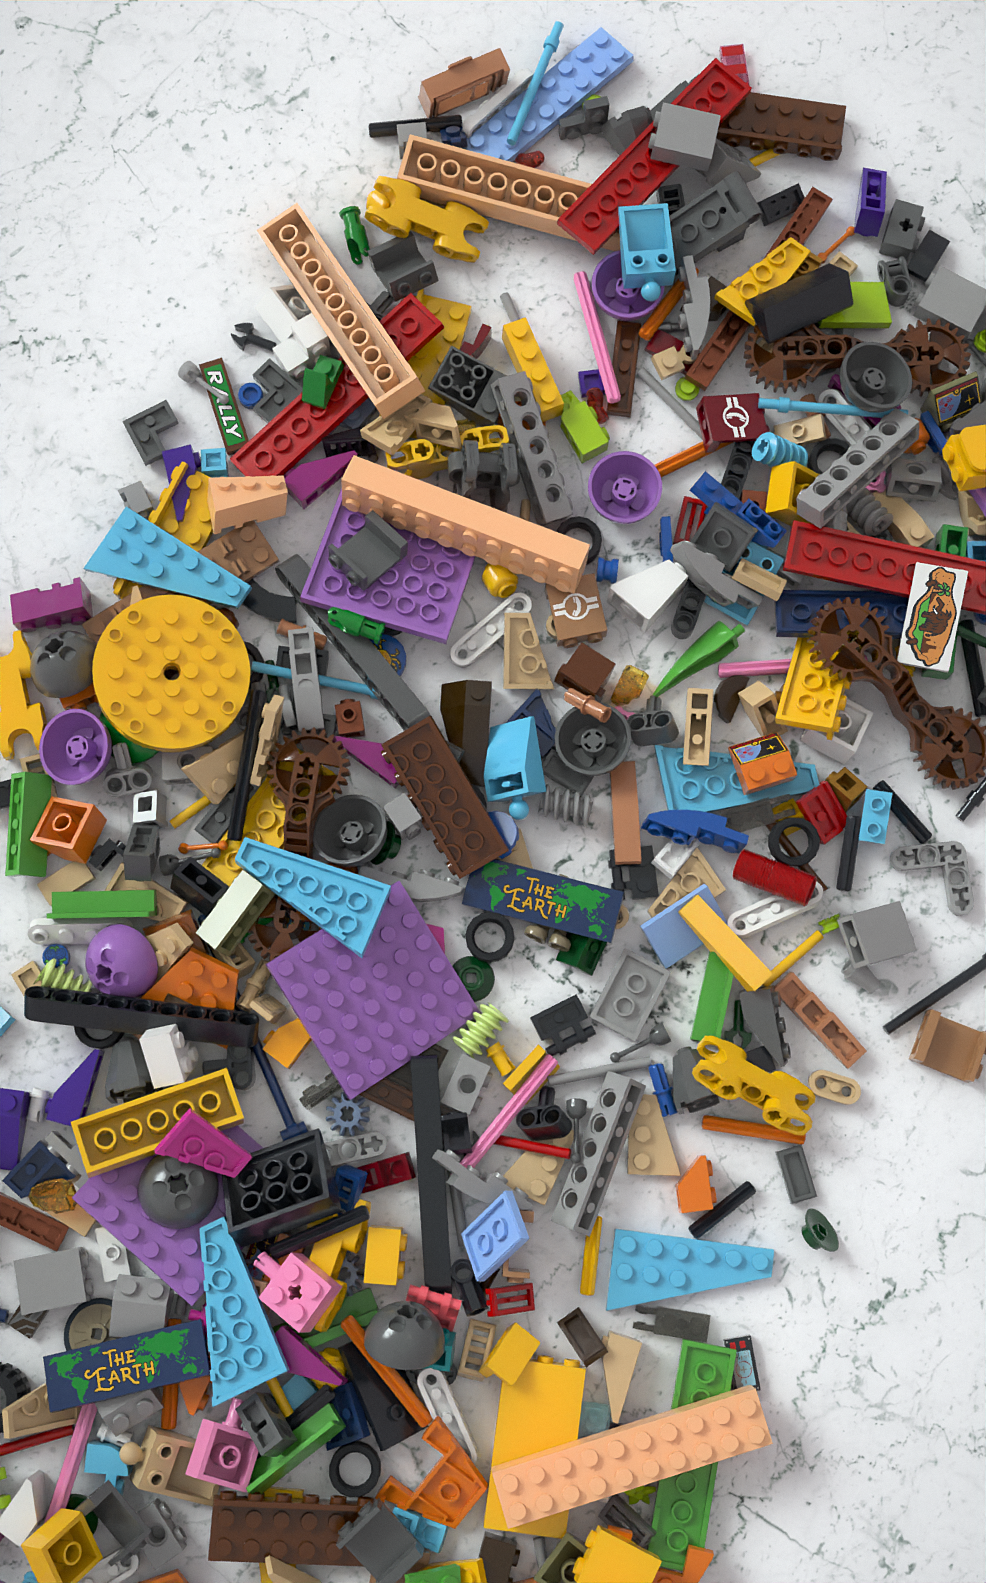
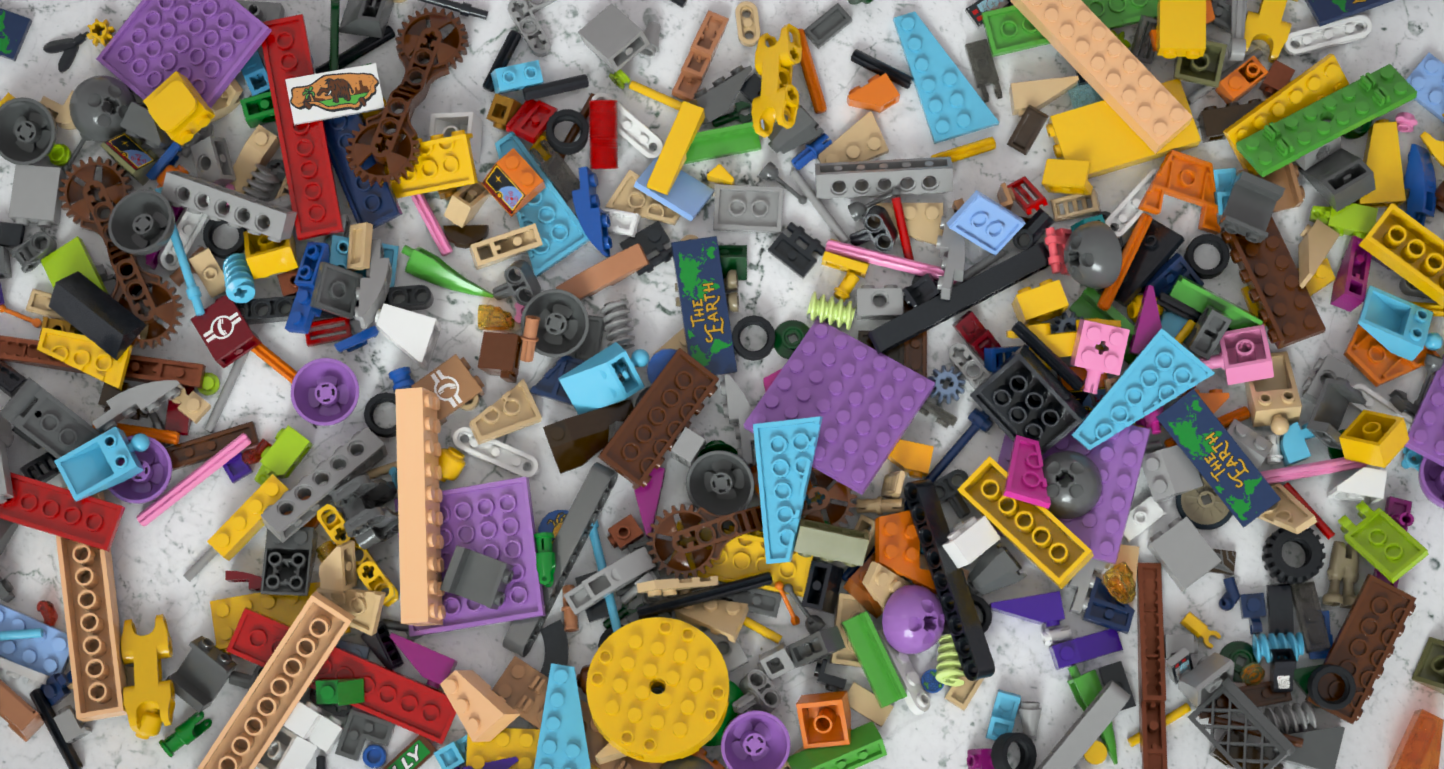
camera: 110 degrees left, 0 degrees up
none -> yellow slope [707,164,735,185]

